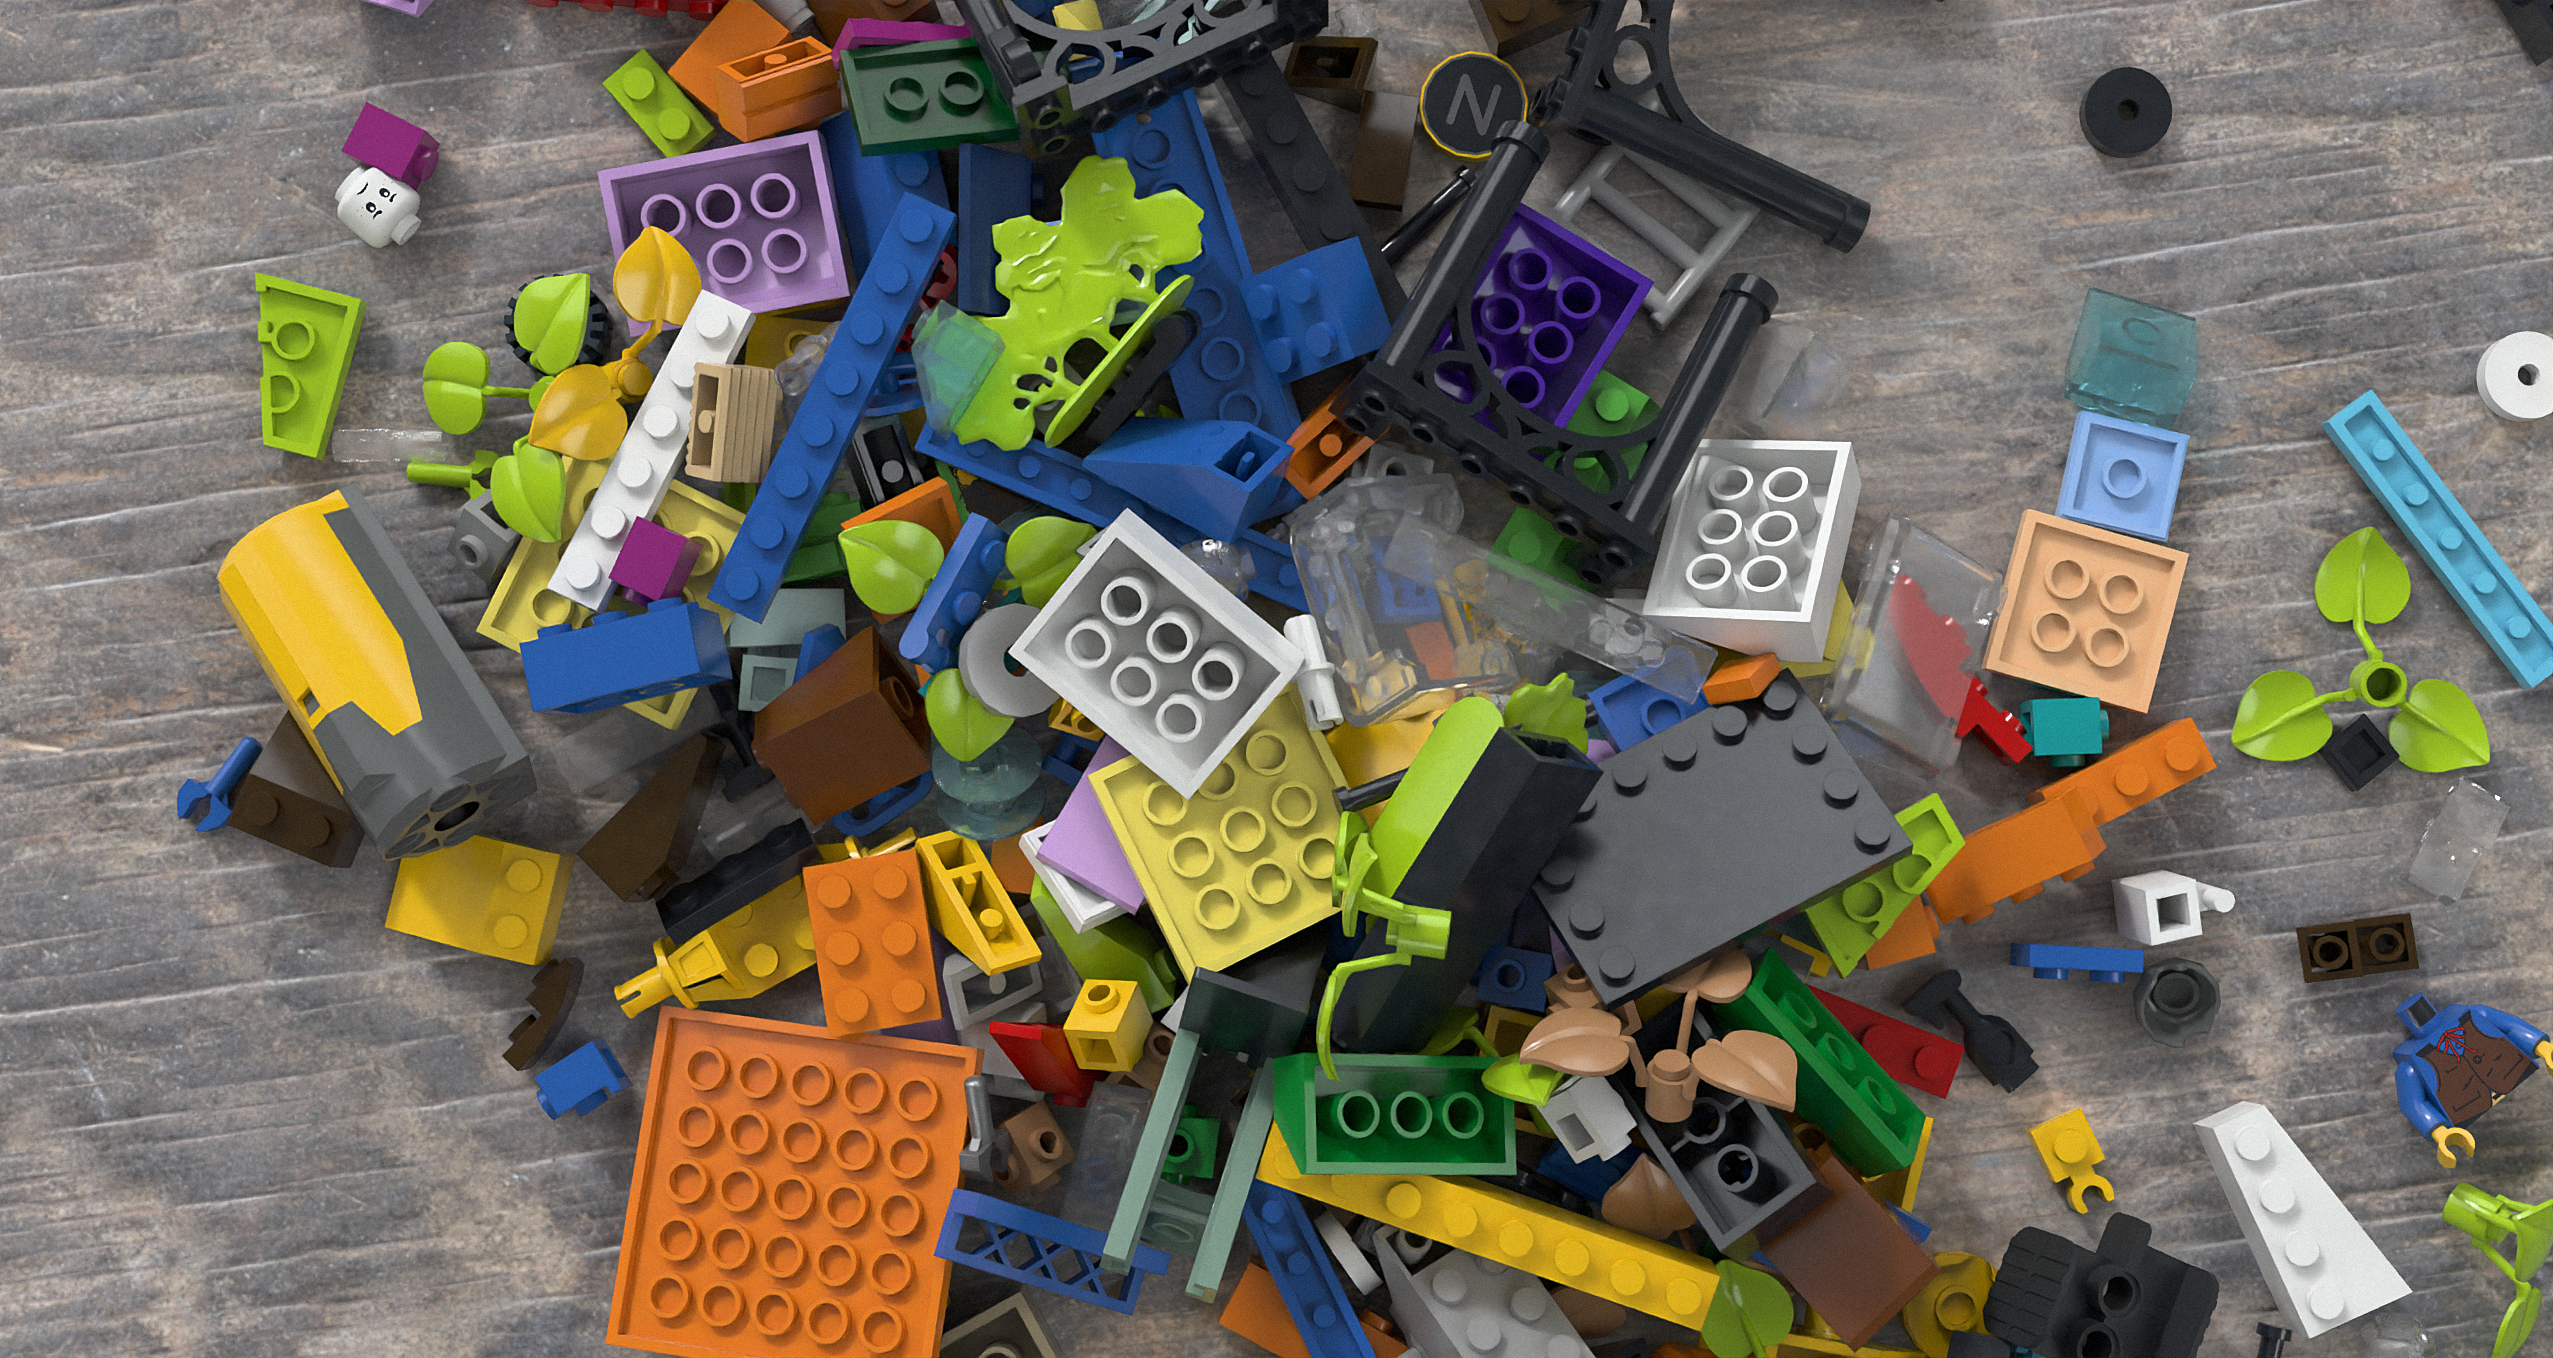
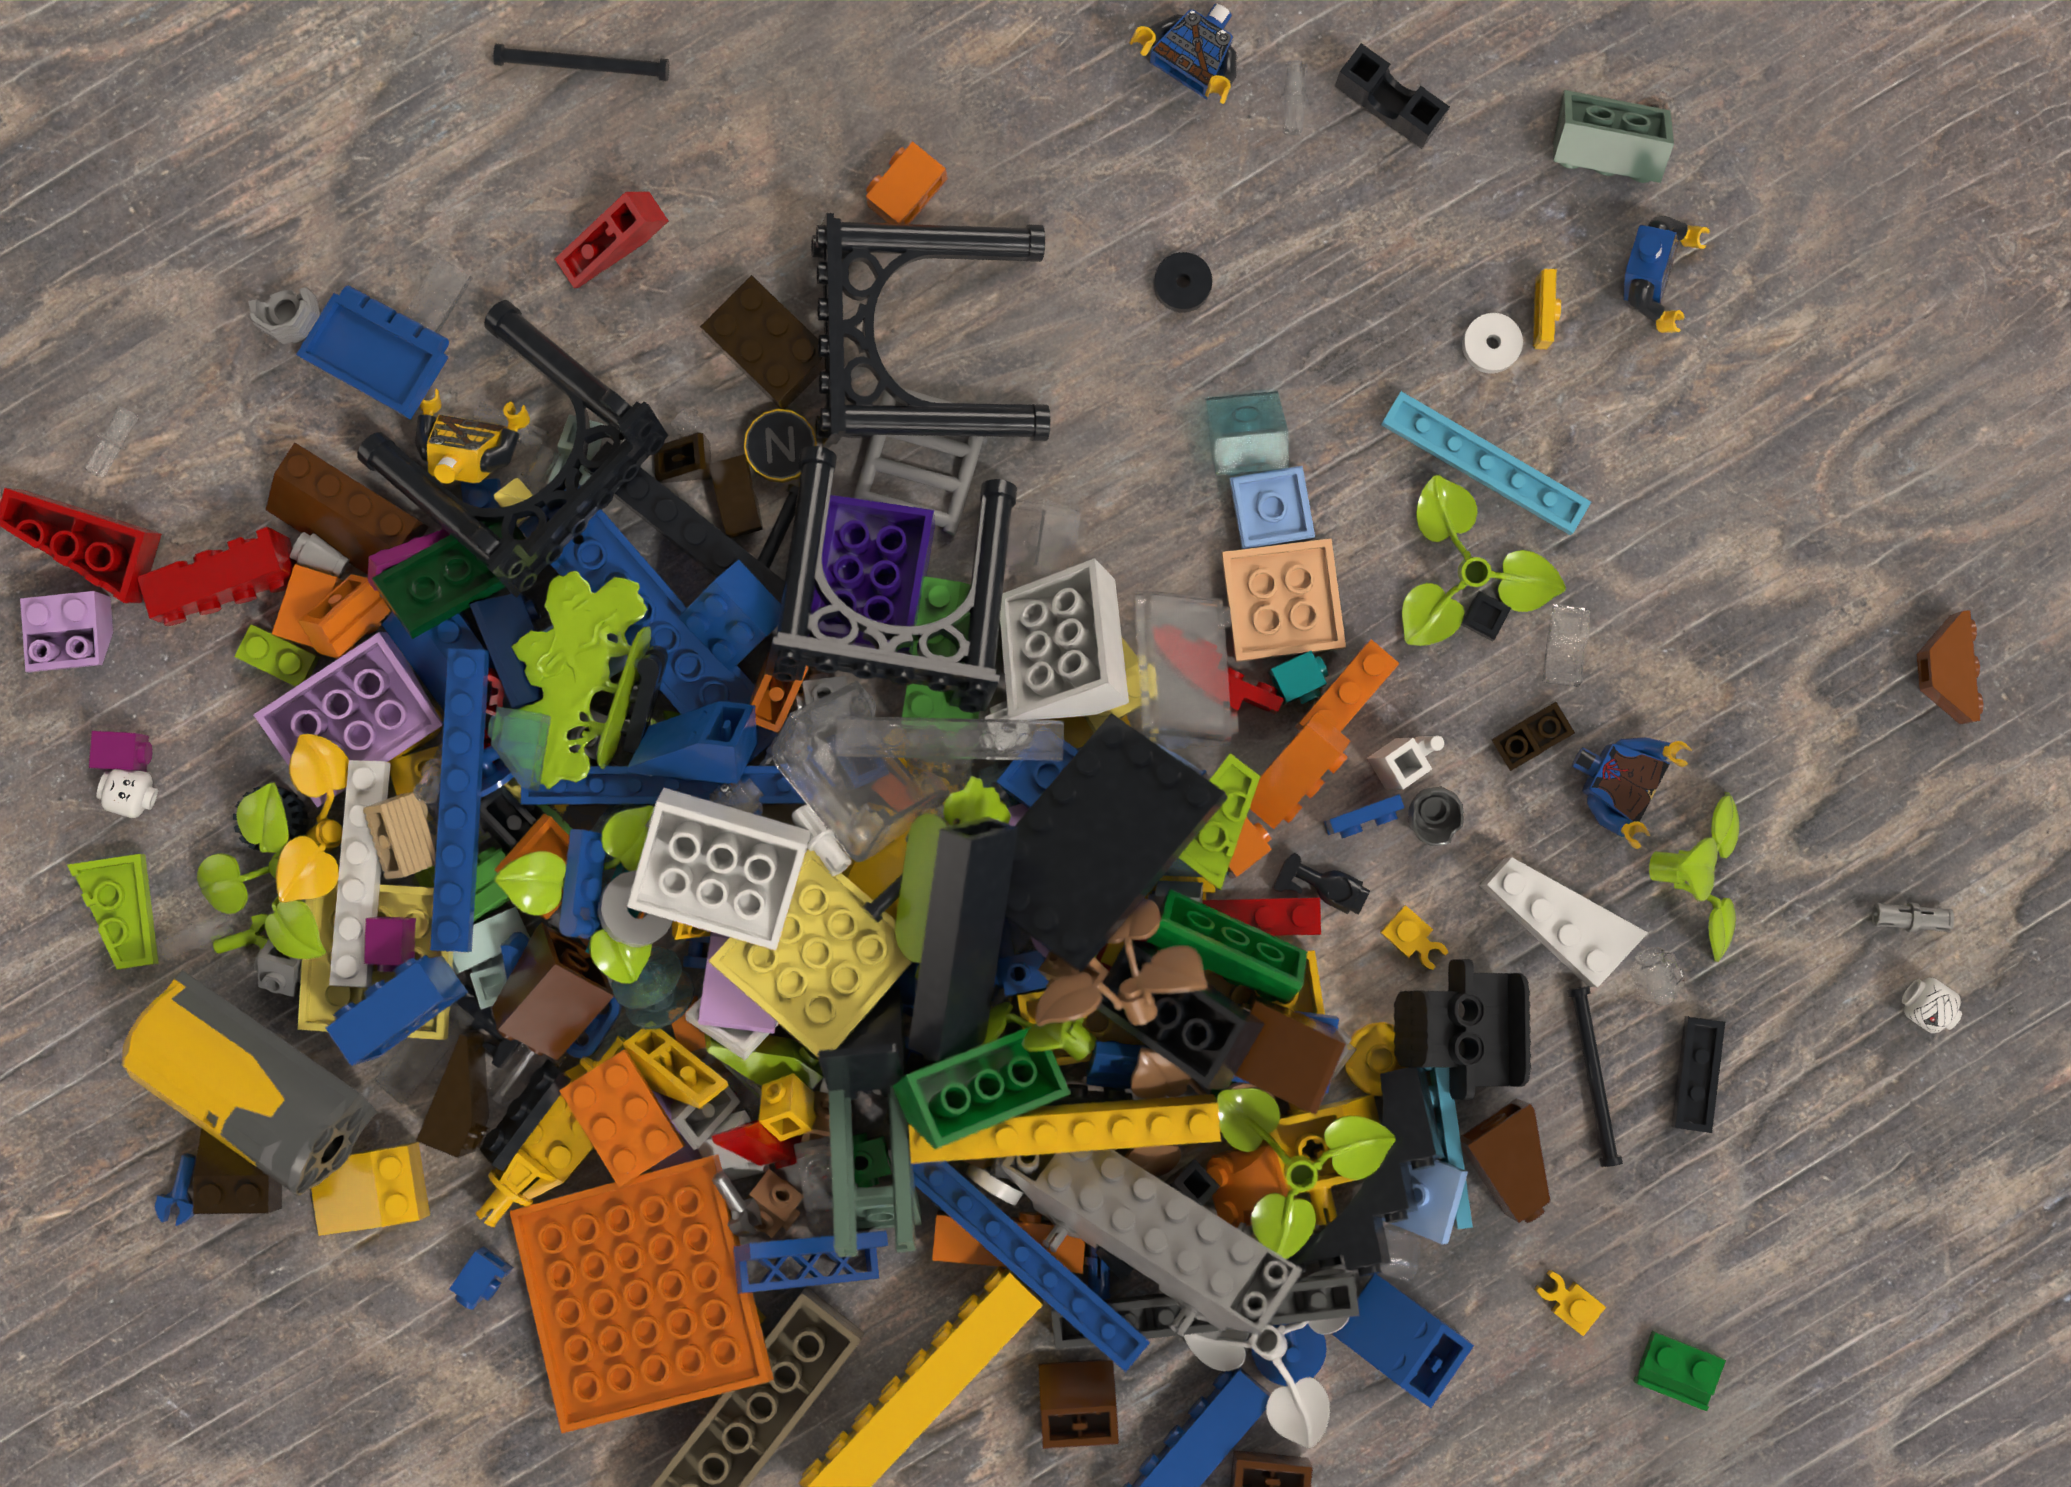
camera: 20 degrees left, 0 degrees up
dark brown slope [502,957,585,1071] -> none
lime plant [1316,811,1452,1081] -> none
white brick [1536,1075,1637,1164] -> none
orange tile [1702,652,1781,705] -> none

